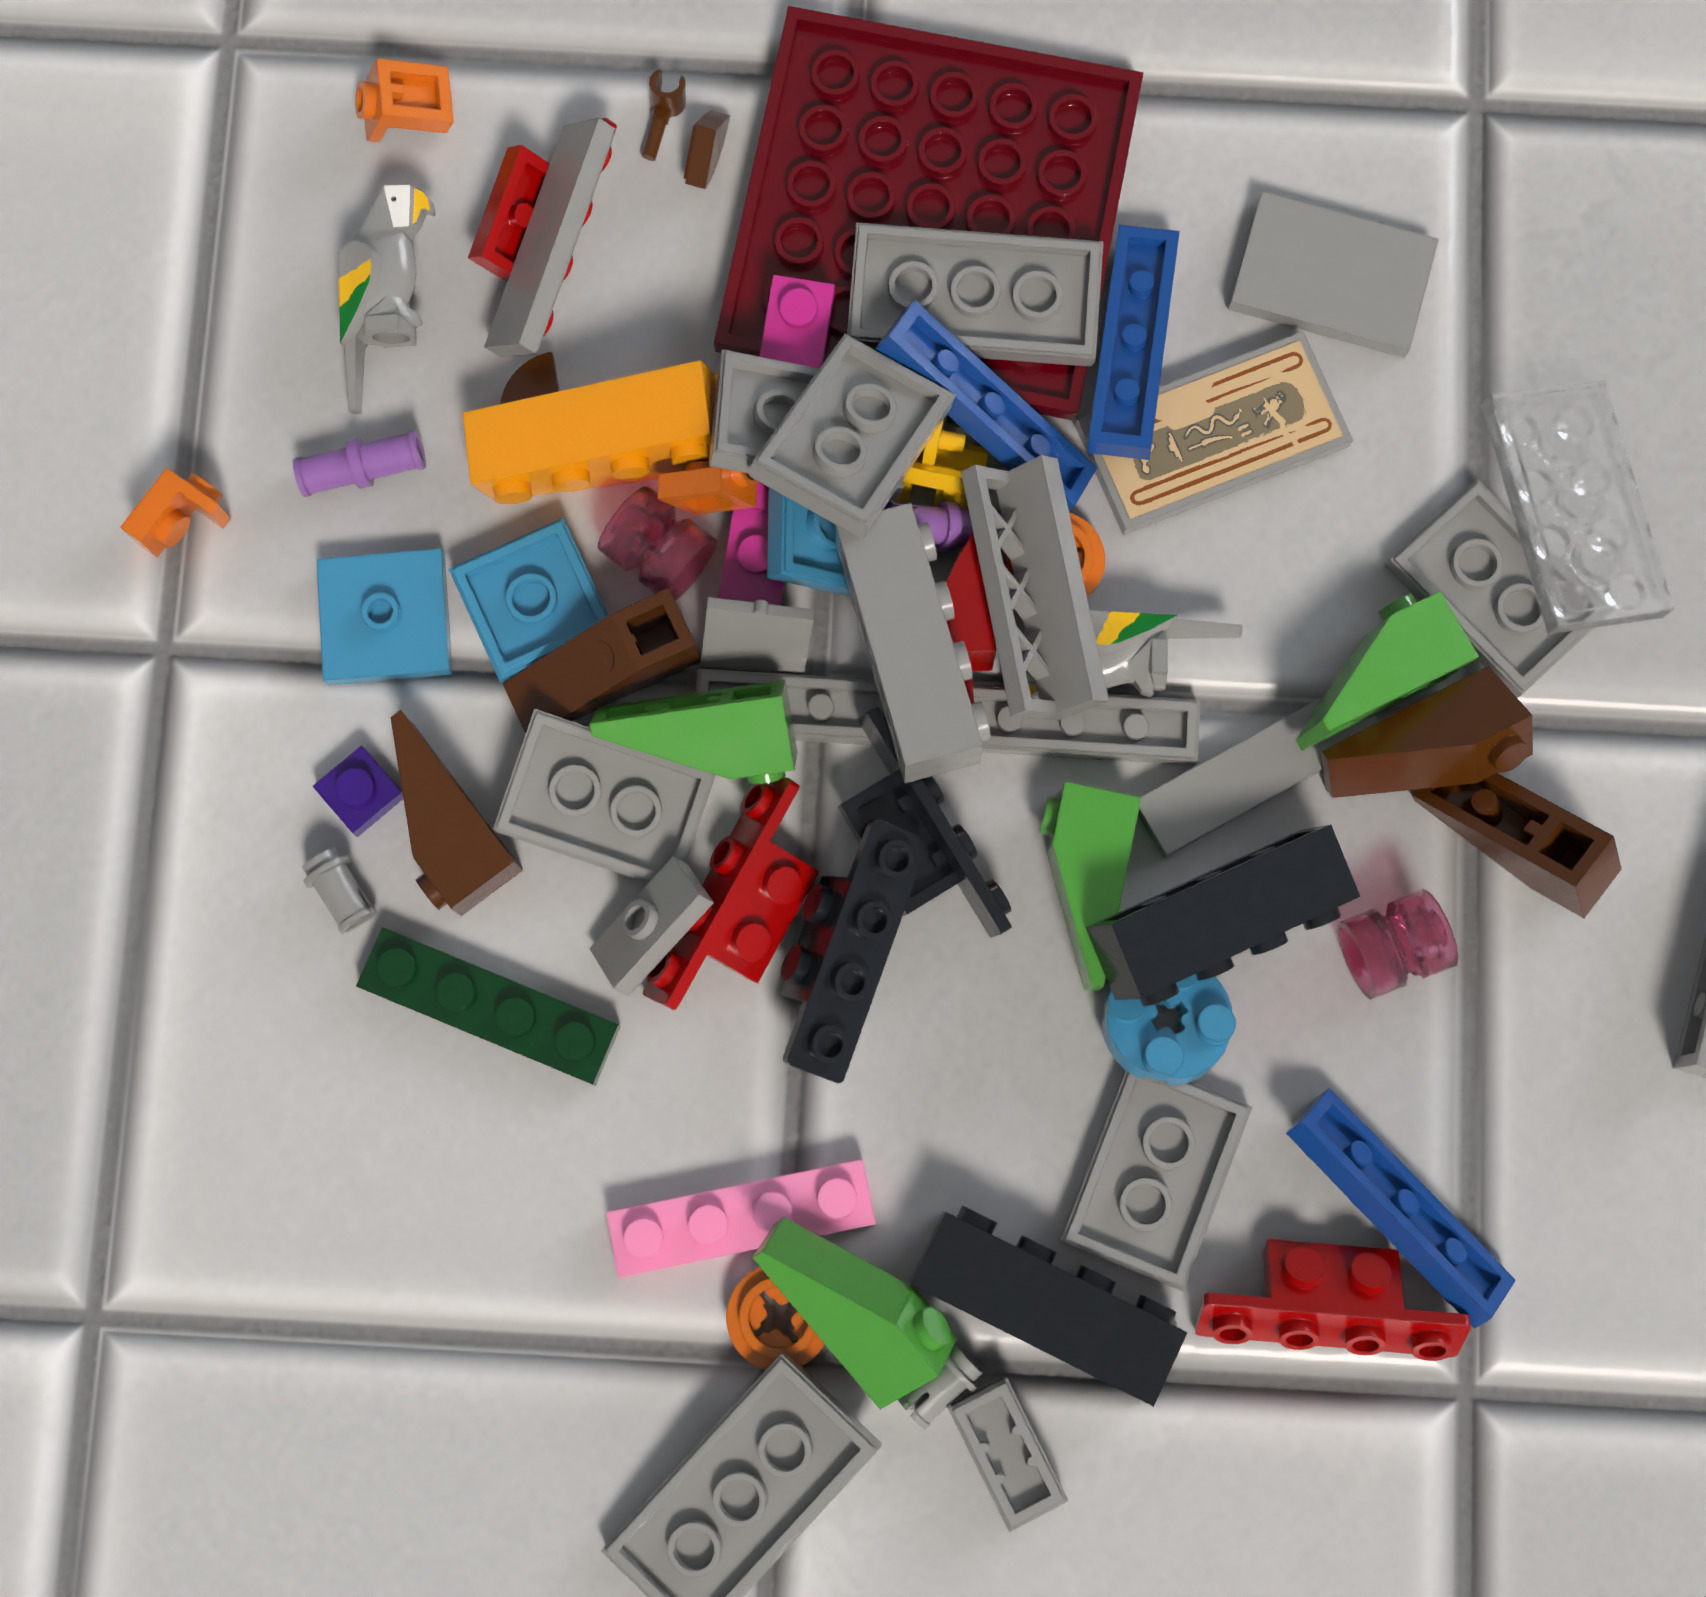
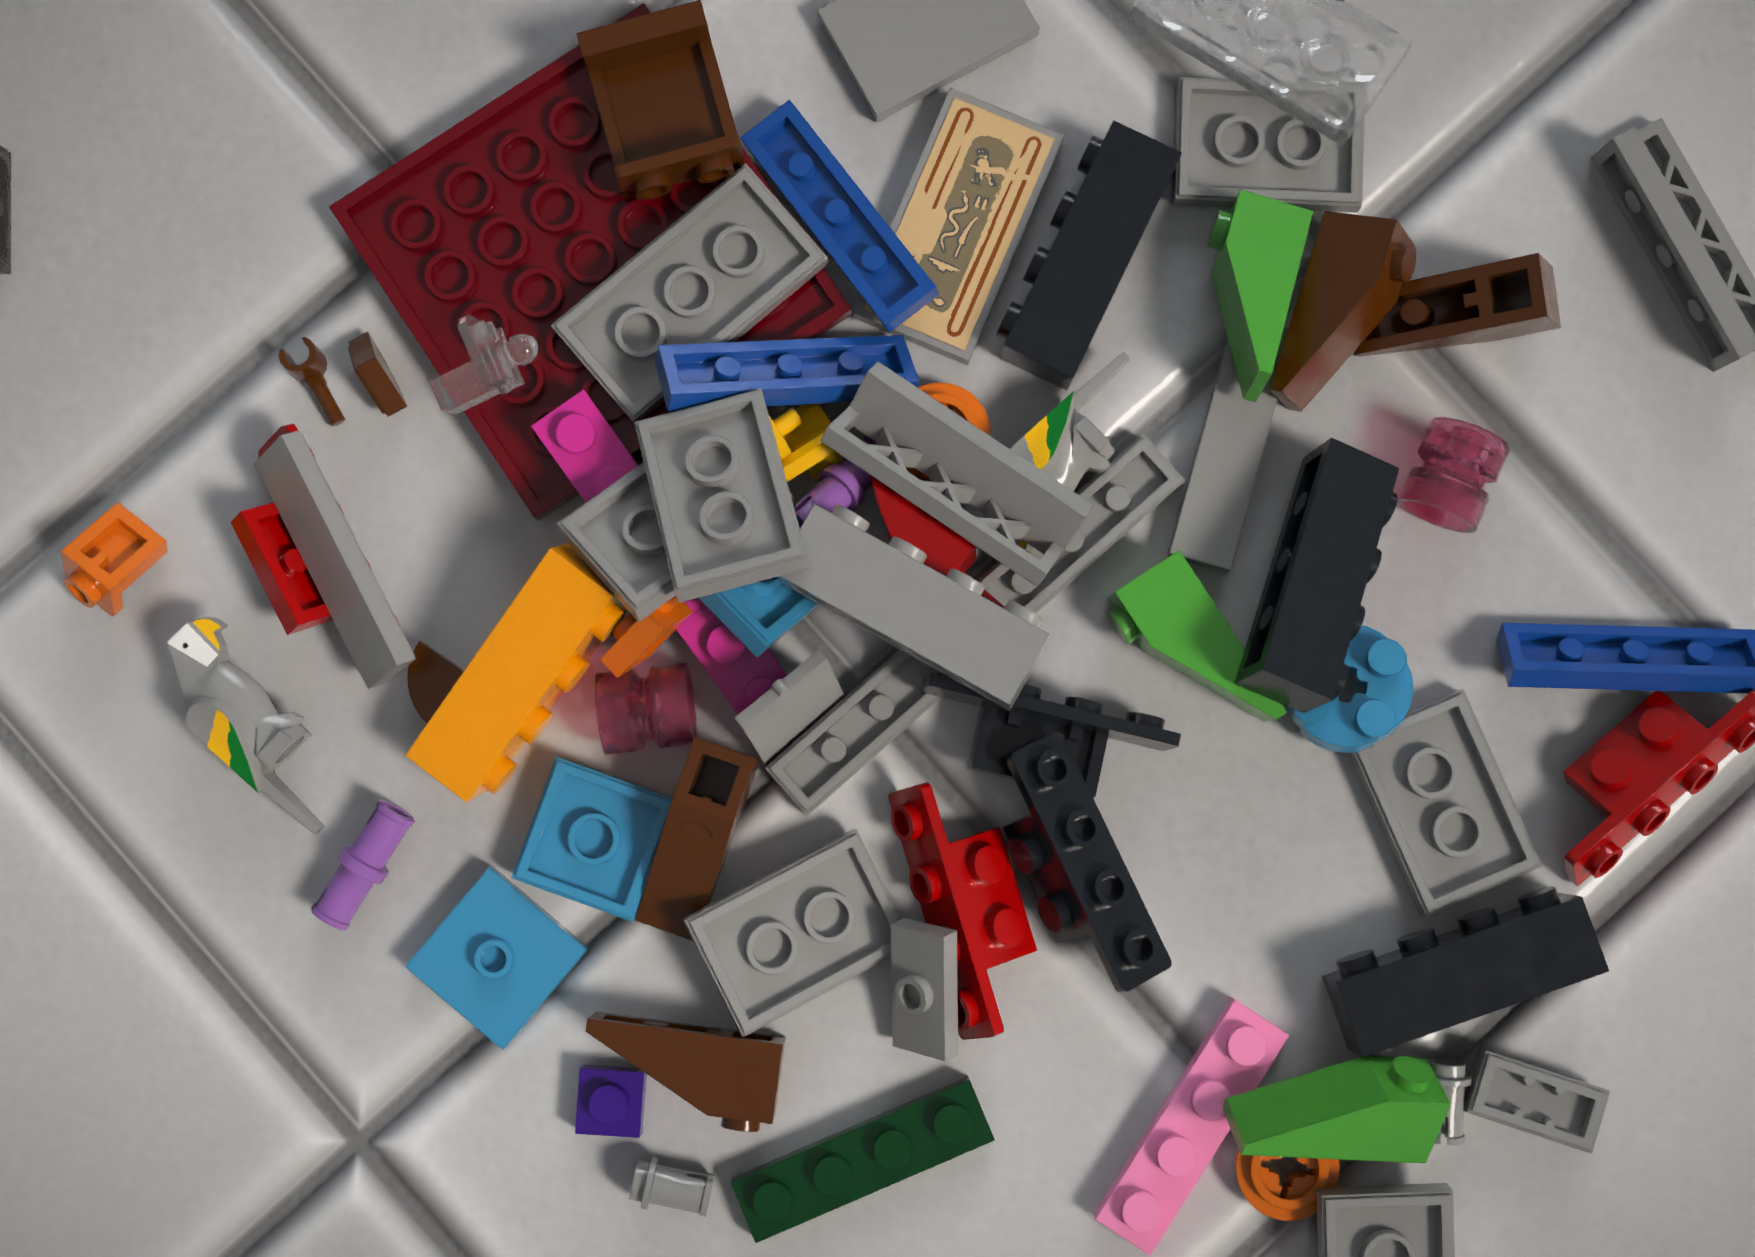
camera: 45 degrees left, 5 degrees up
orange bracket [120,467,231,558] -> none
bright green slope [590,680,798,784] -> none
none -> clear piece [429,315,538,415]
none -> reddish brown panel [576,0,745,200]
none -> black brick [996,120,1182,391]

